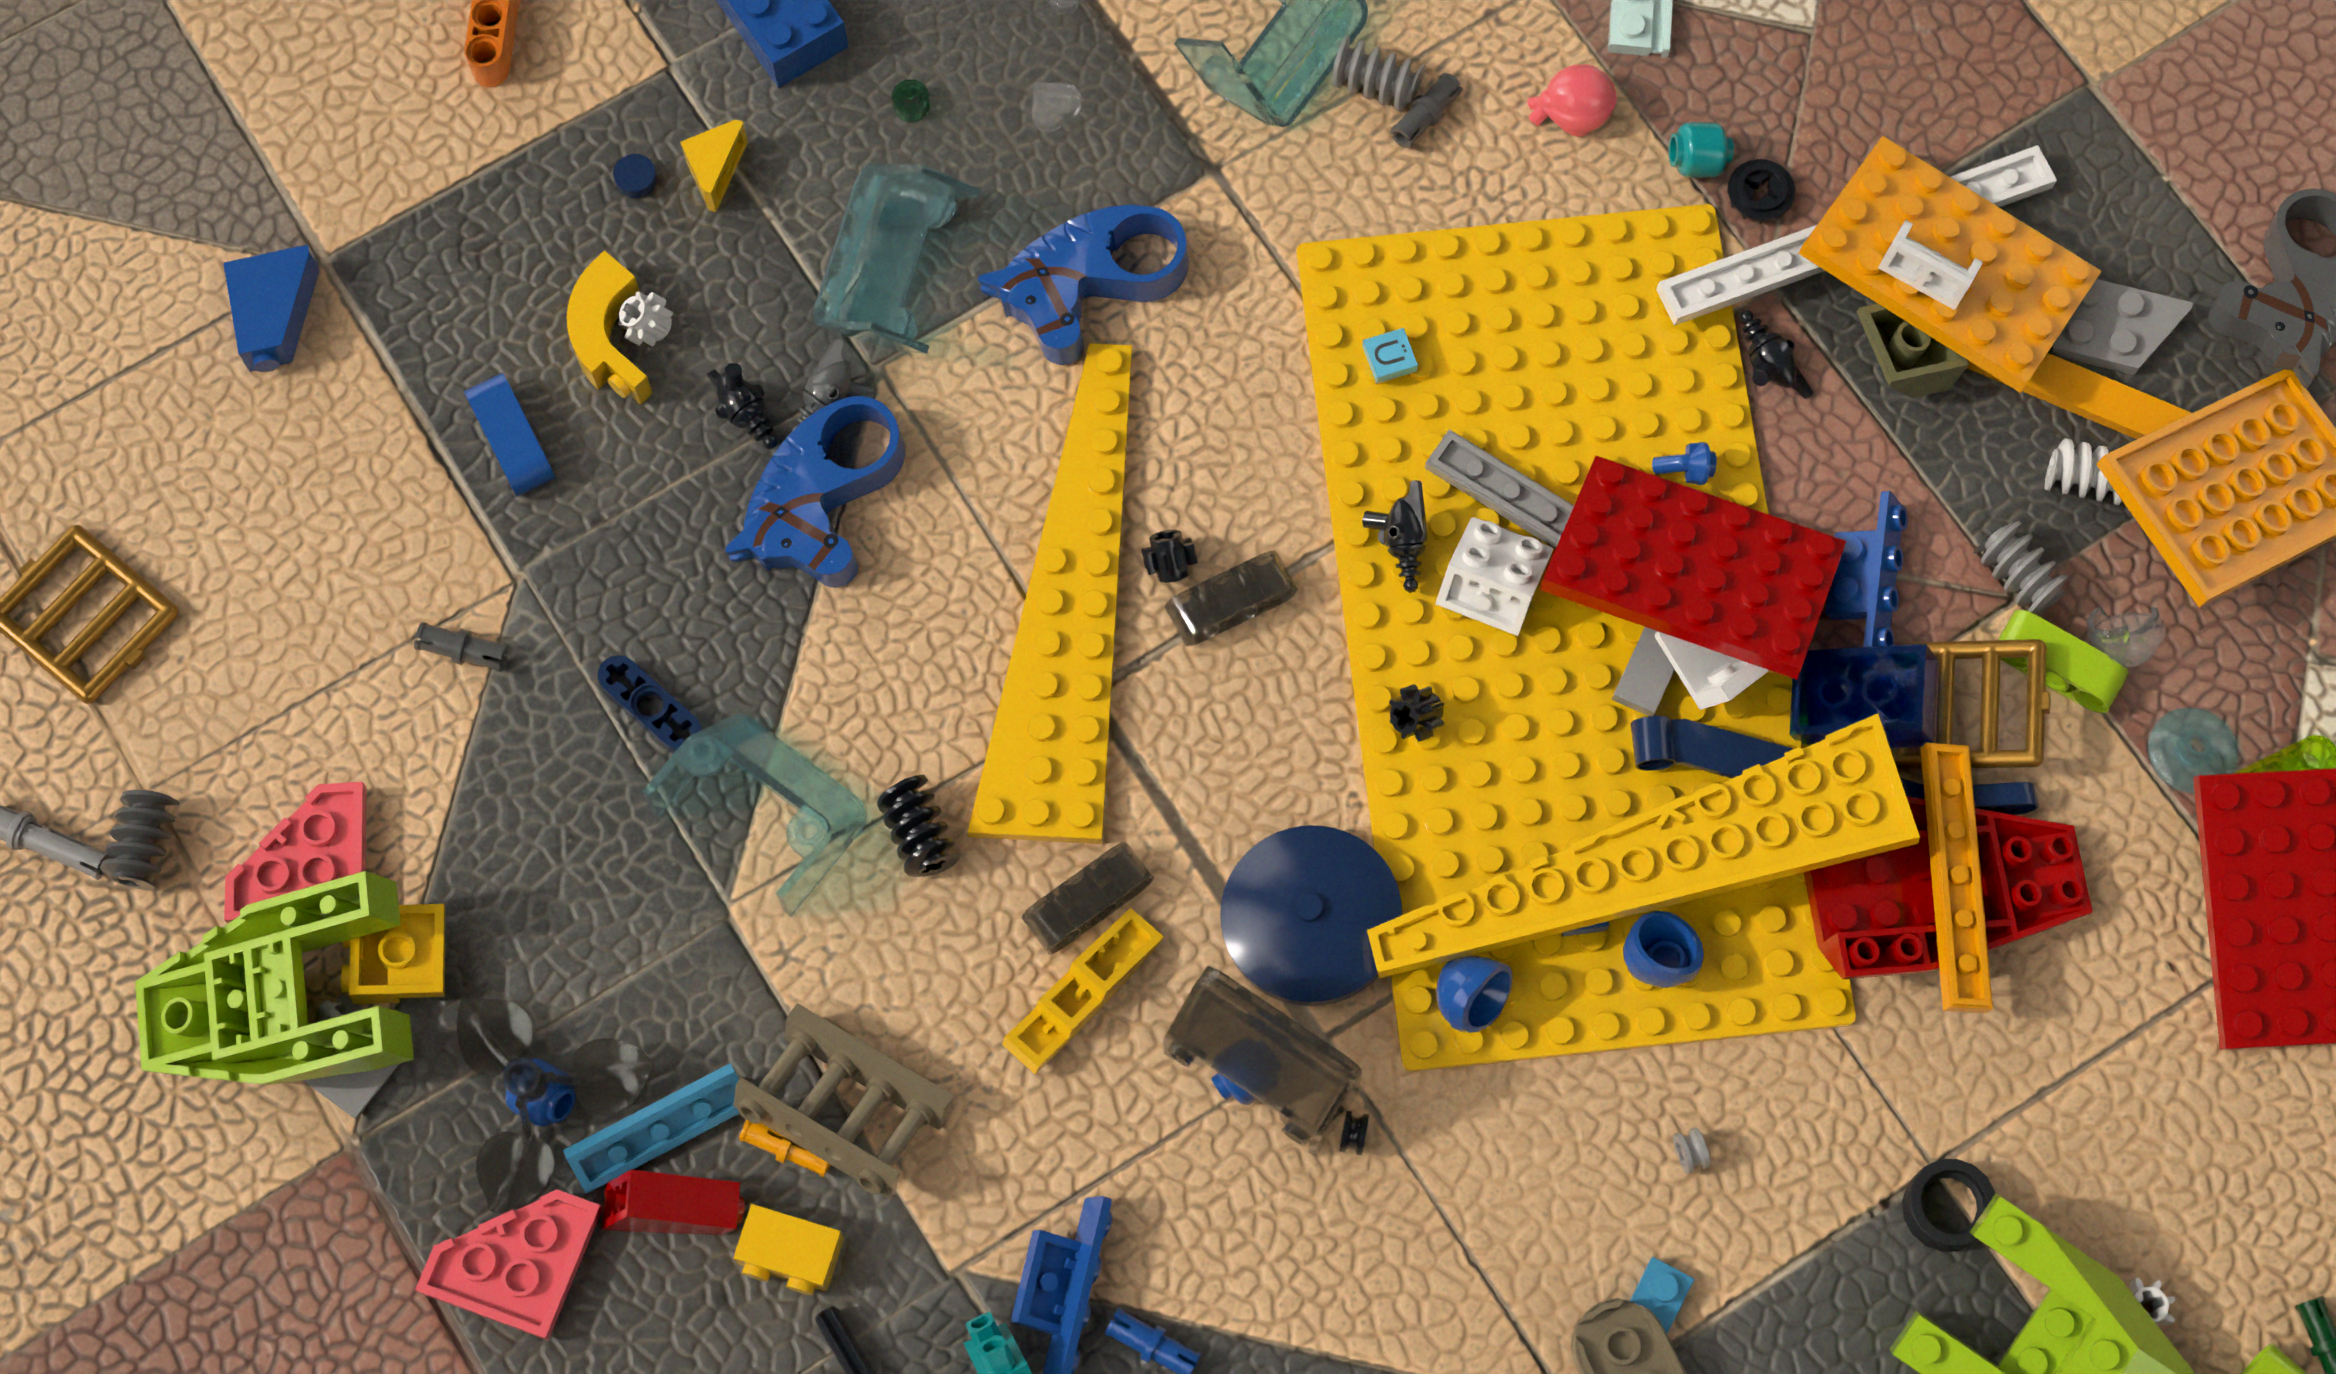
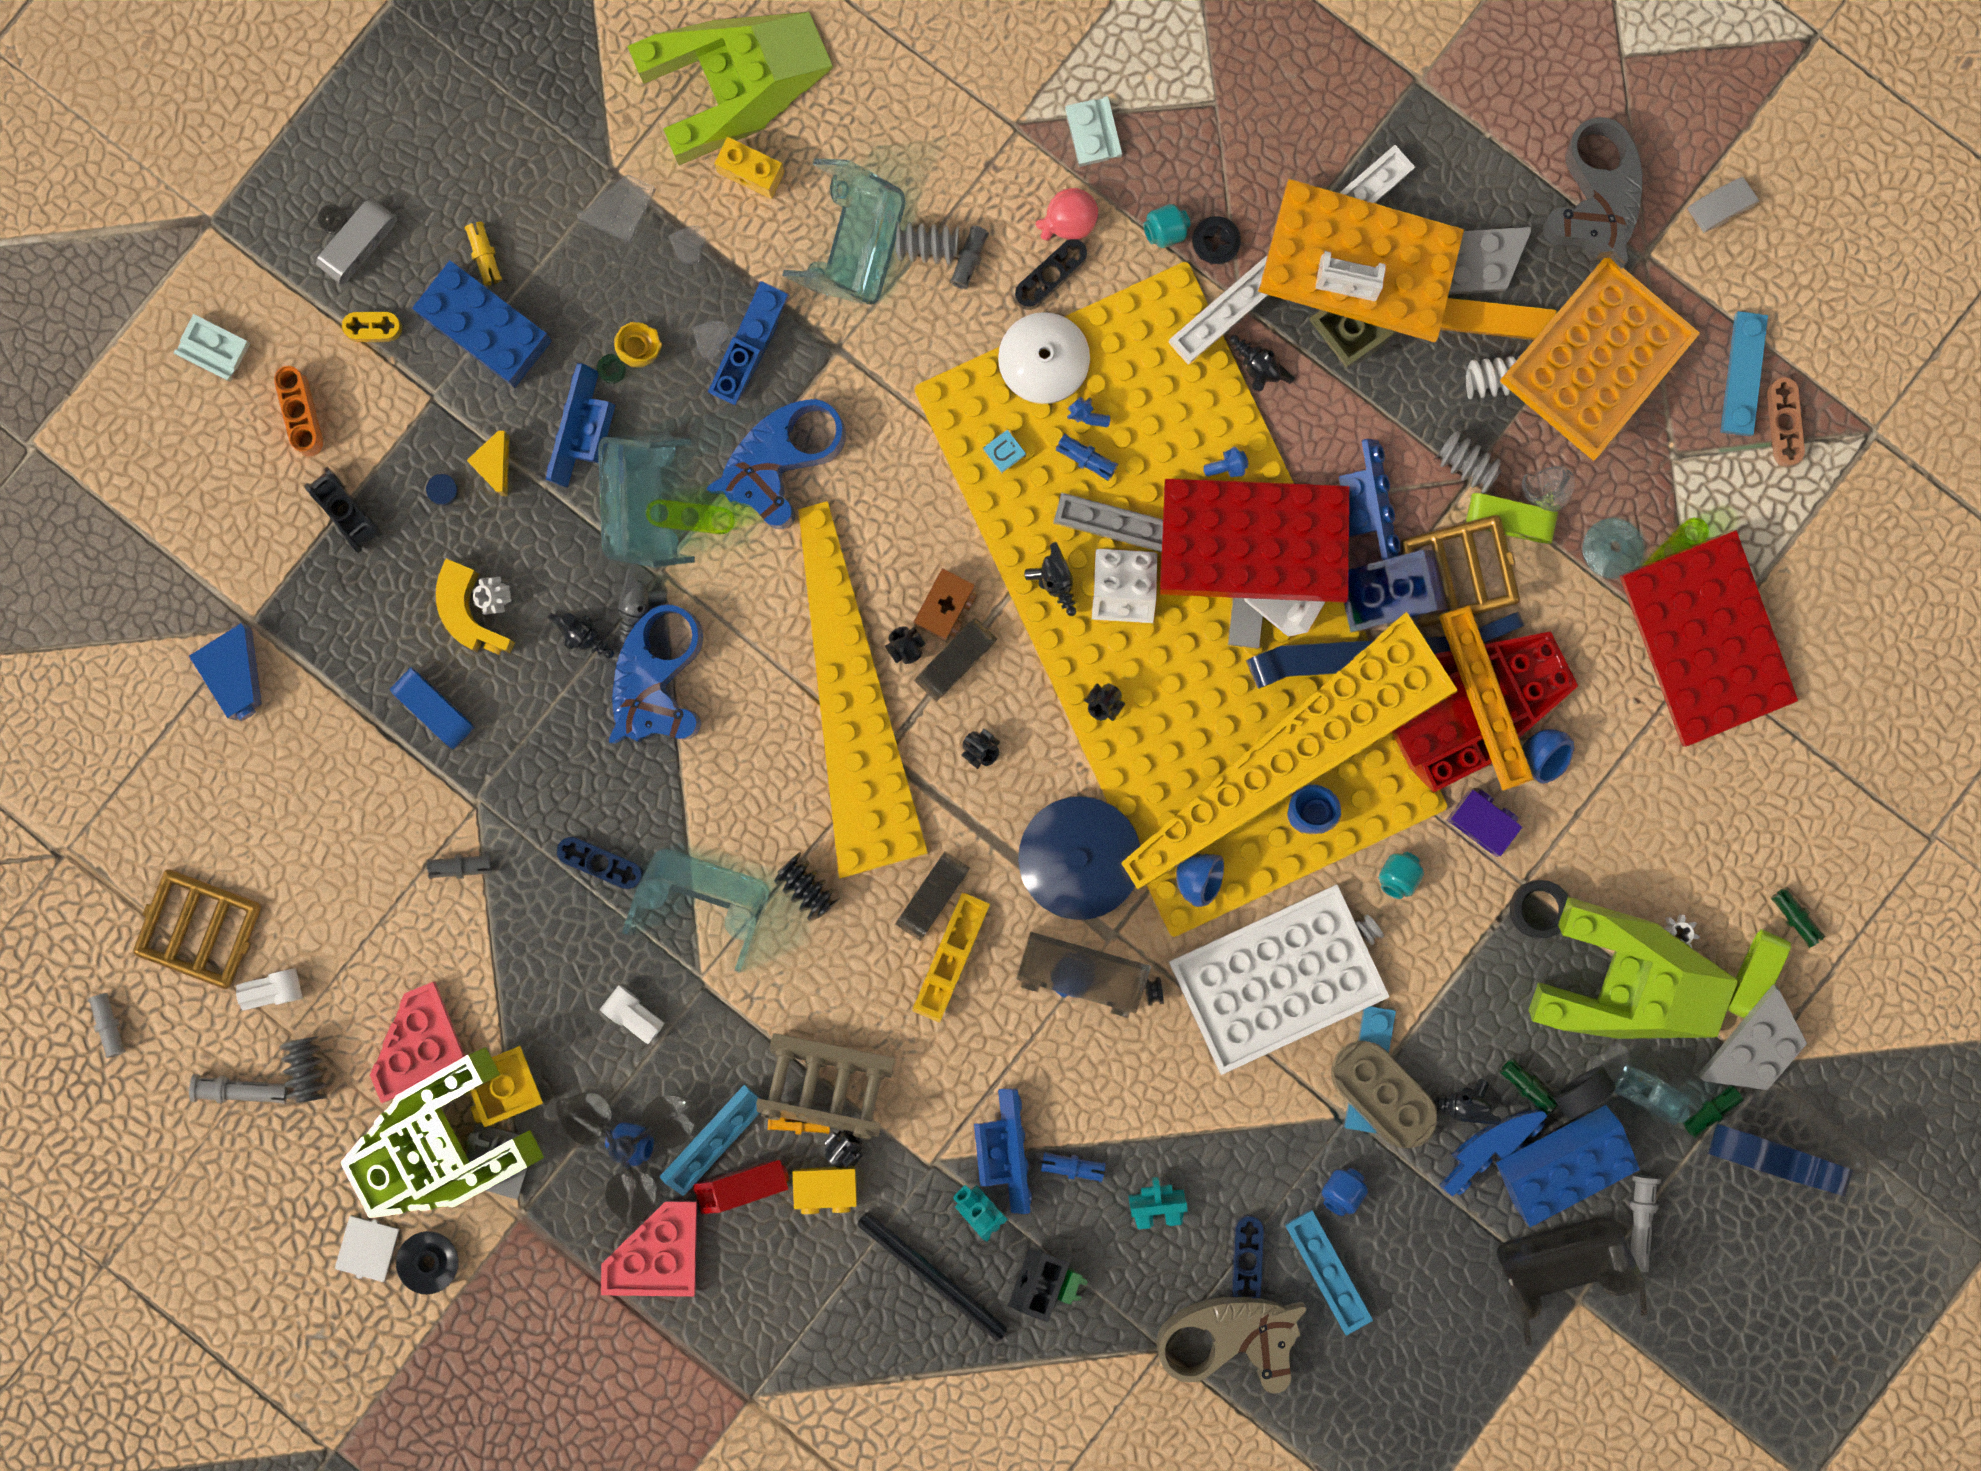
camera: 20 degrees left, 15 degrees up
none -> white piece [236,968,303,1011]
none -> black piece [304,466,383,553]
none -> white piece [335,1215,400,1282]
none -> black dish [396,1231,459,1295]
none -> blue bracket [546,363,616,488]
none -> white piece [600,985,665,1044]
none -> yellow hair [614,322,662,368]
none -> clear neon green beam [644,498,735,535]
none -> blue slope [708,281,790,405]
none -> black gear [824,1130,863,1168]
none -> dark orange brick [913,568,977,642]
none -> black gear [961,728,1000,769]
none -> white dish [998,312,1090,404]
none -> black beam [1015,239,1087,310]
none -> blue pin [1055,433,1118,481]
none -> blue plate [1067,396,1110,427]
none -> white plate [1169,885,1389,1075]
none -> teal head [1378,852,1424,899]
none -> dark purple brick [1446,789,1522,857]
none -> blue hat [1522,729,1575,784]

